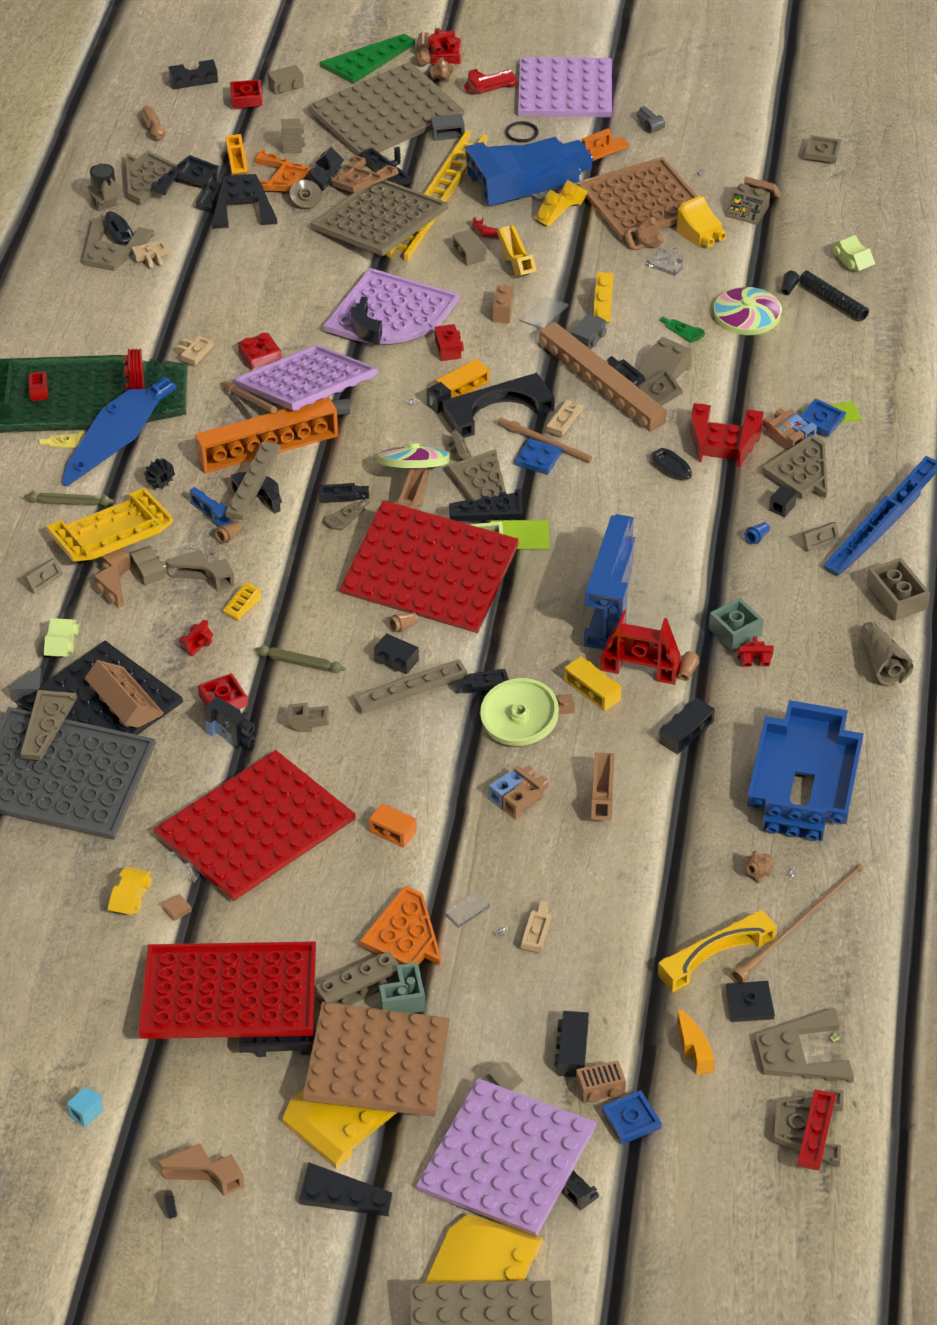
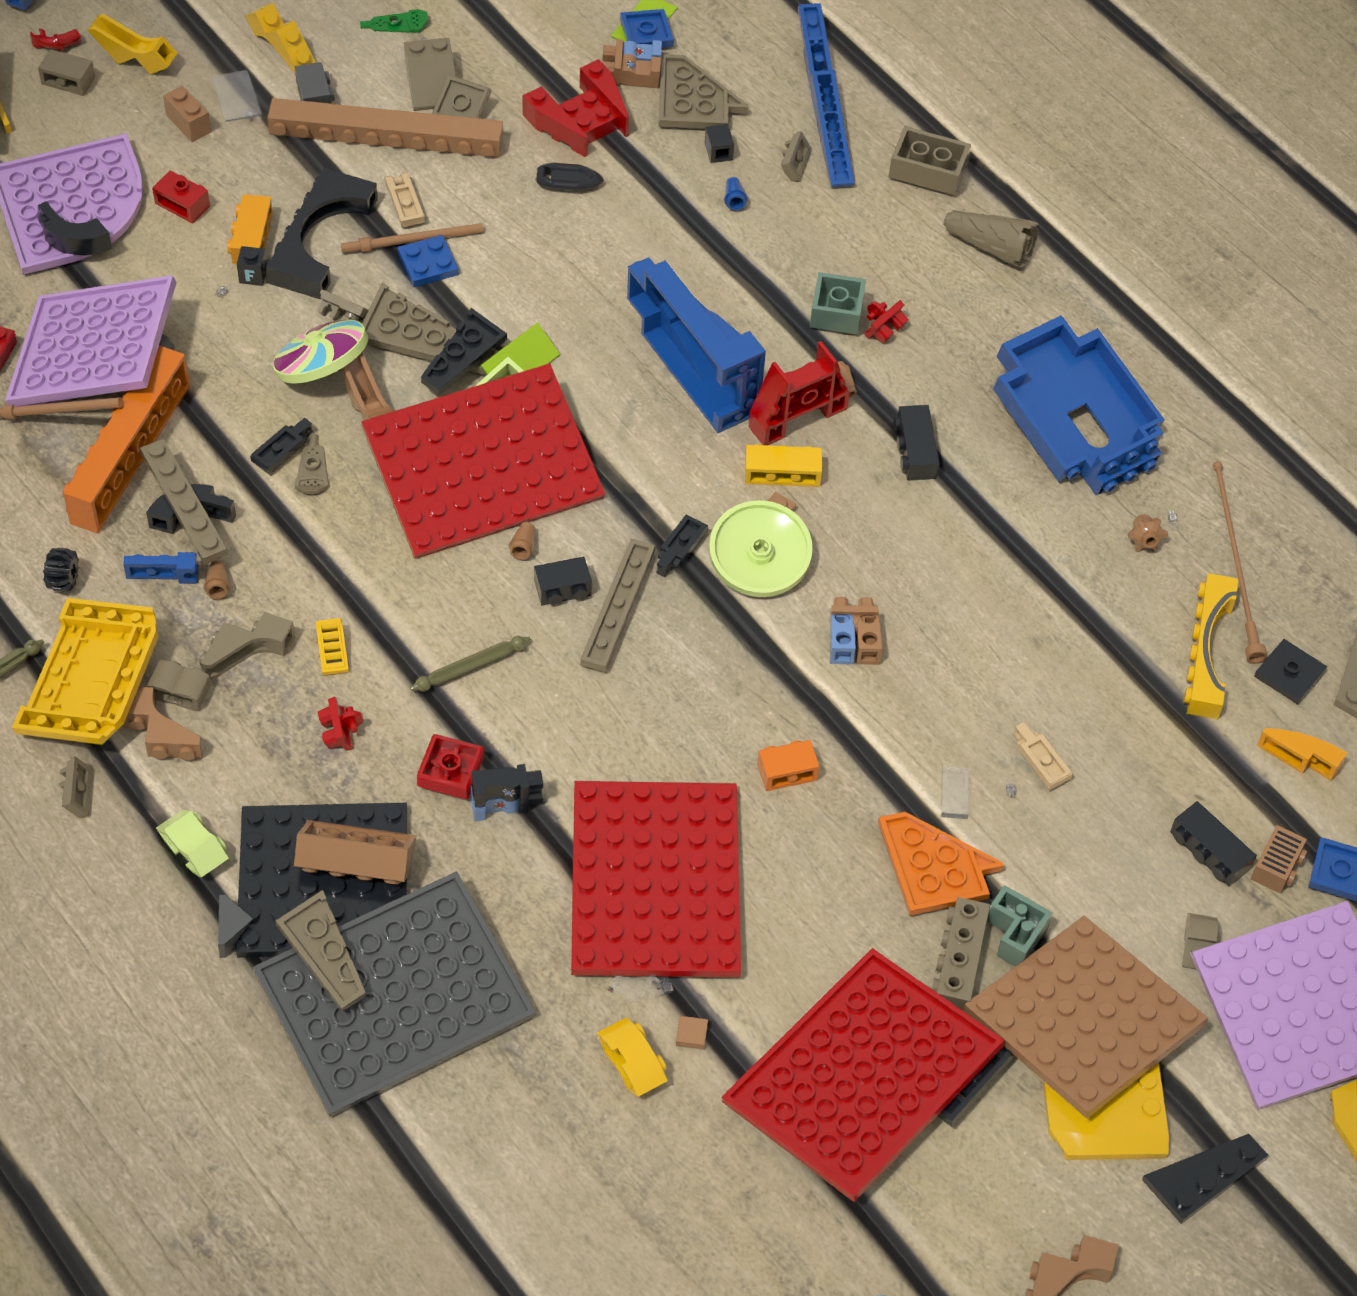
camera: 50 degrees left, 10 degrees up
dark tan brick [287,703,330,733] -> none
medium nougat arch [591,753,614,820] -> none
black hinge [607,356,646,387] -> none

